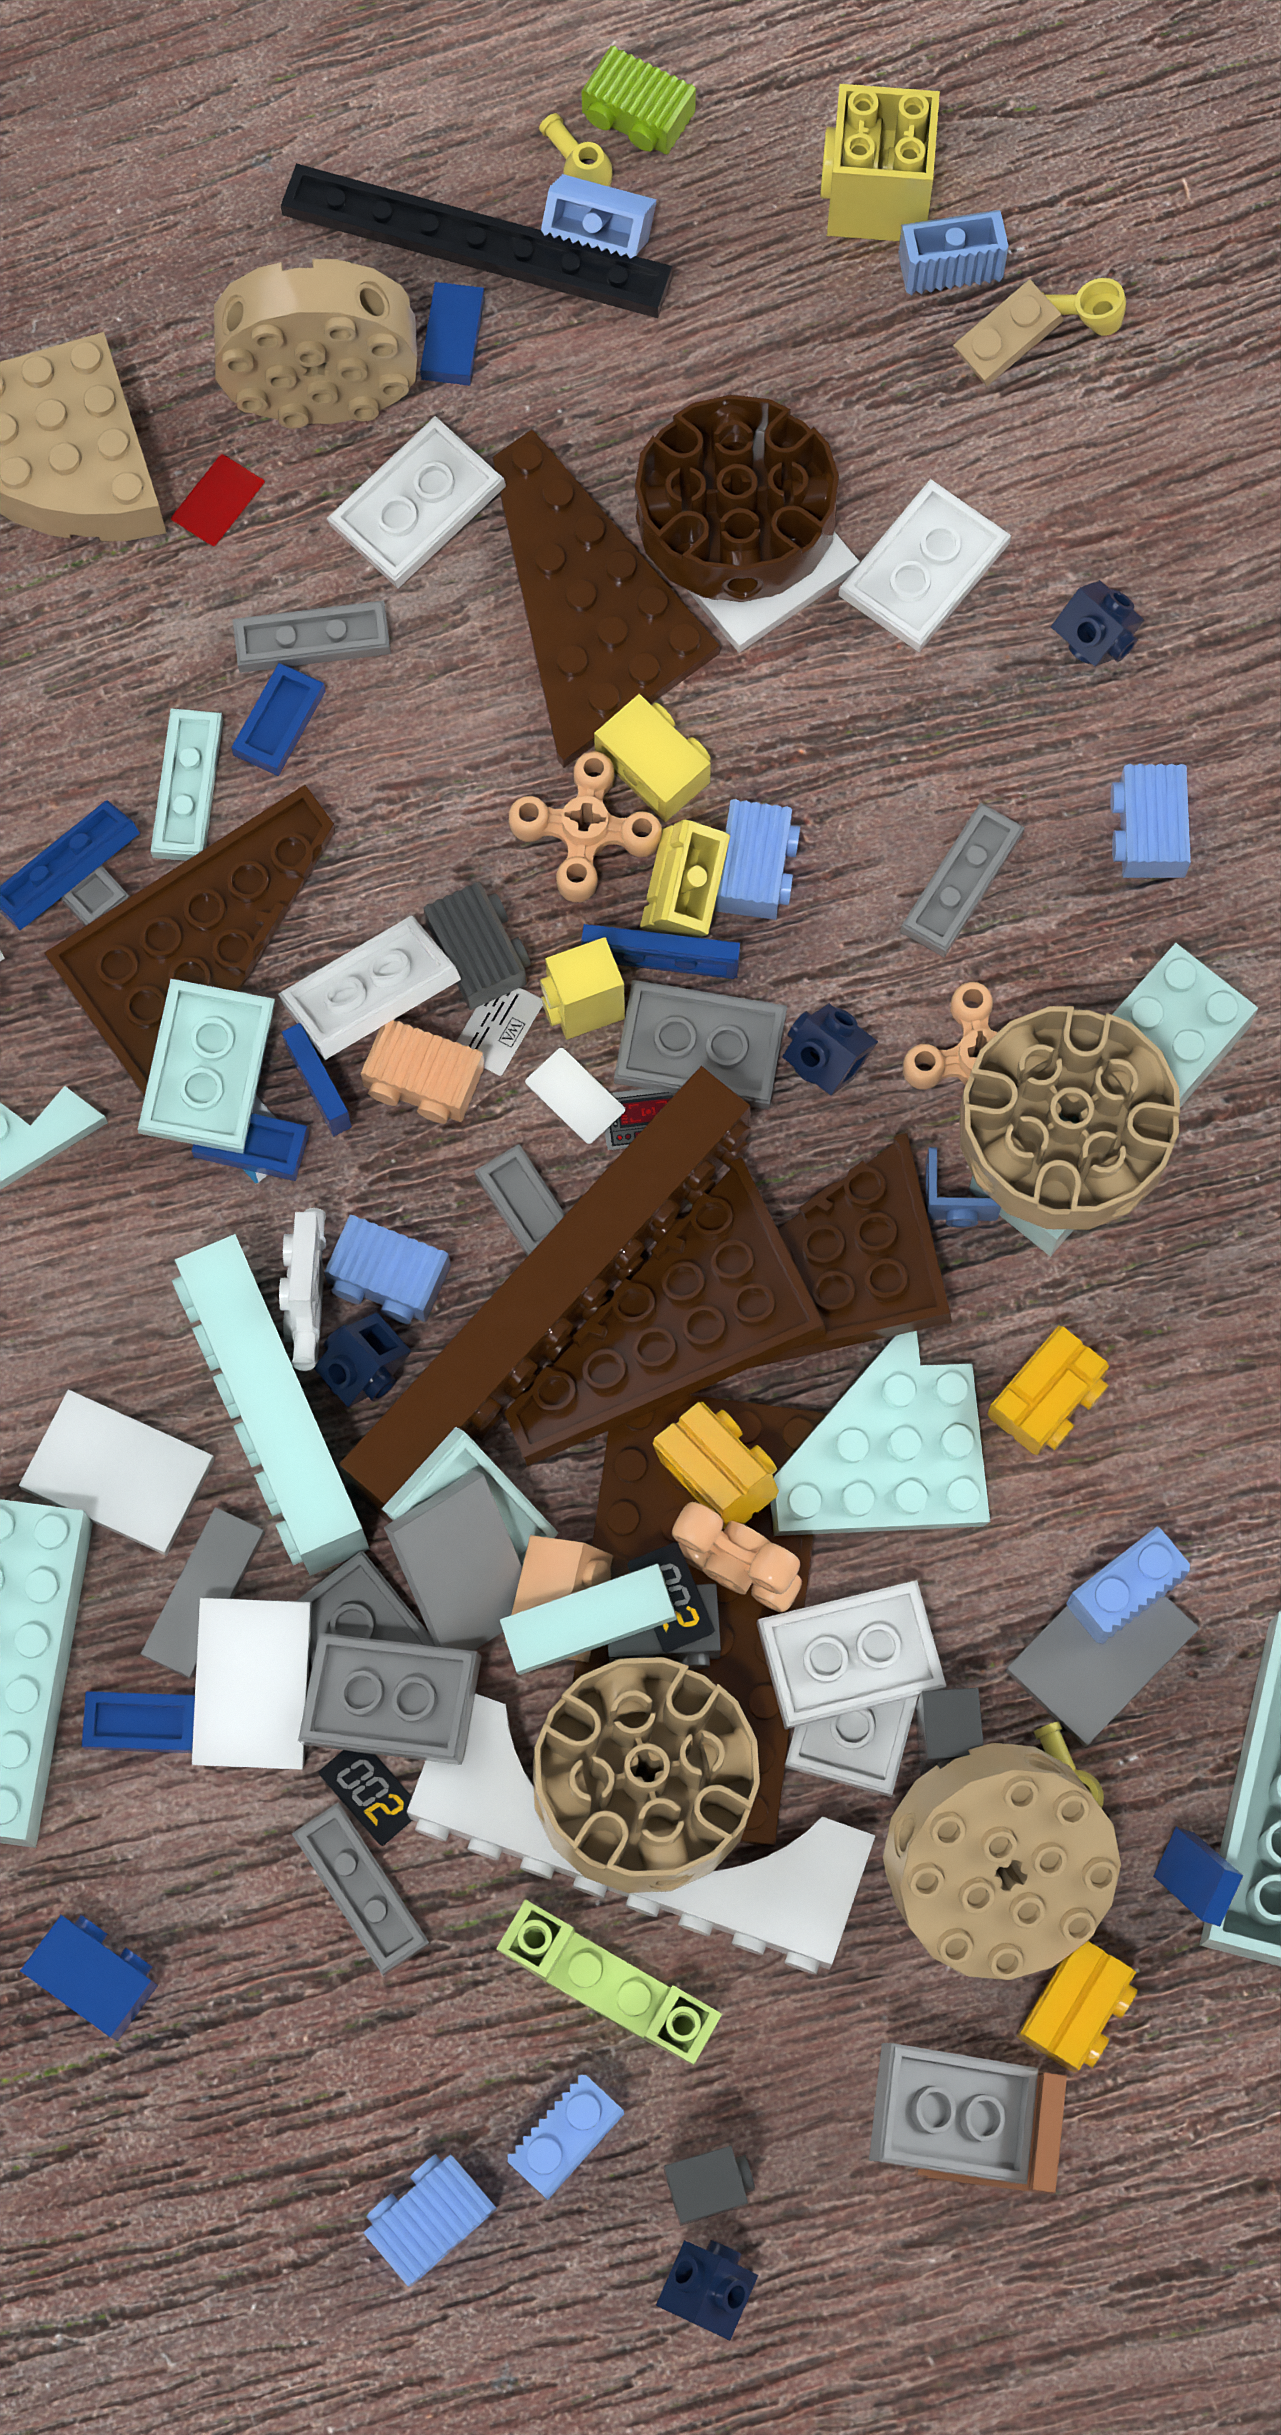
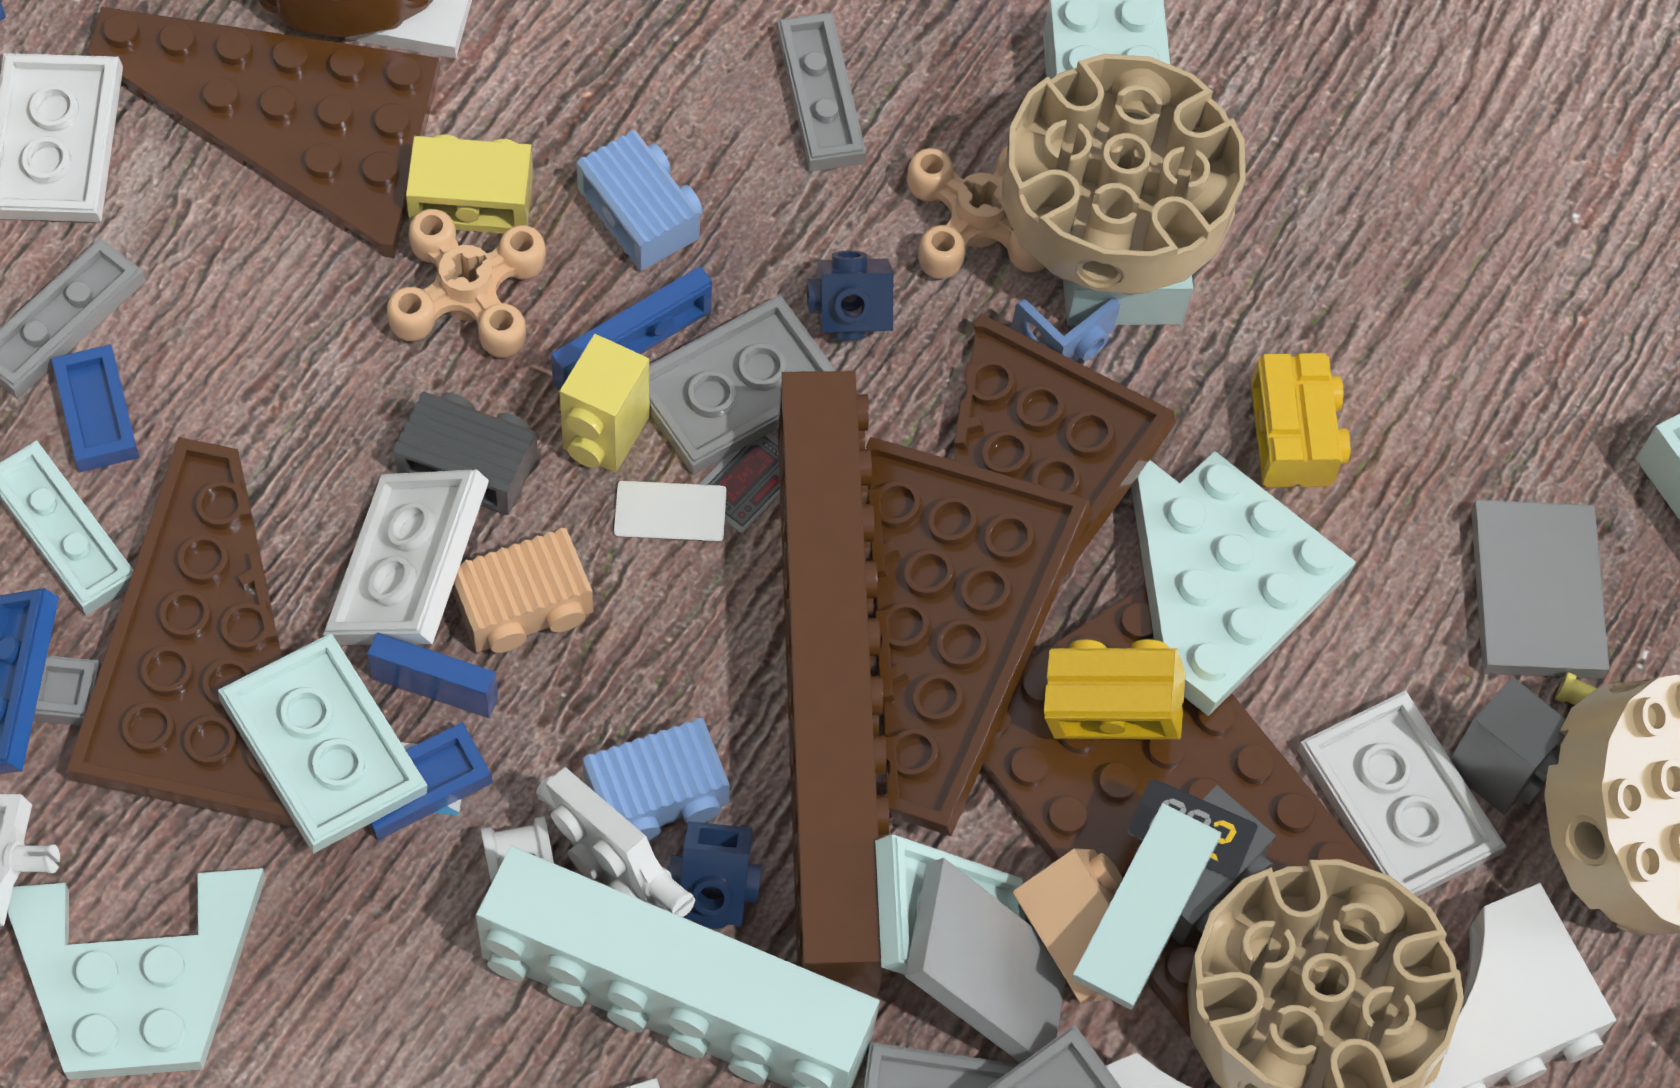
camera: 50 degrees left, 10 degrees down
white sticker [456,988,543,1076] -> none
light grey tile [474,1144,565,1257] -> none
light yellow brick [640,820,730,938] -> none
light nougat gear [672,1502,802,1612] -> none
white tile [756,1580,947,1729] -> none
light blue brick [1066,1526,1190,1644] -> none
none -> white bush [481,816,554,884]

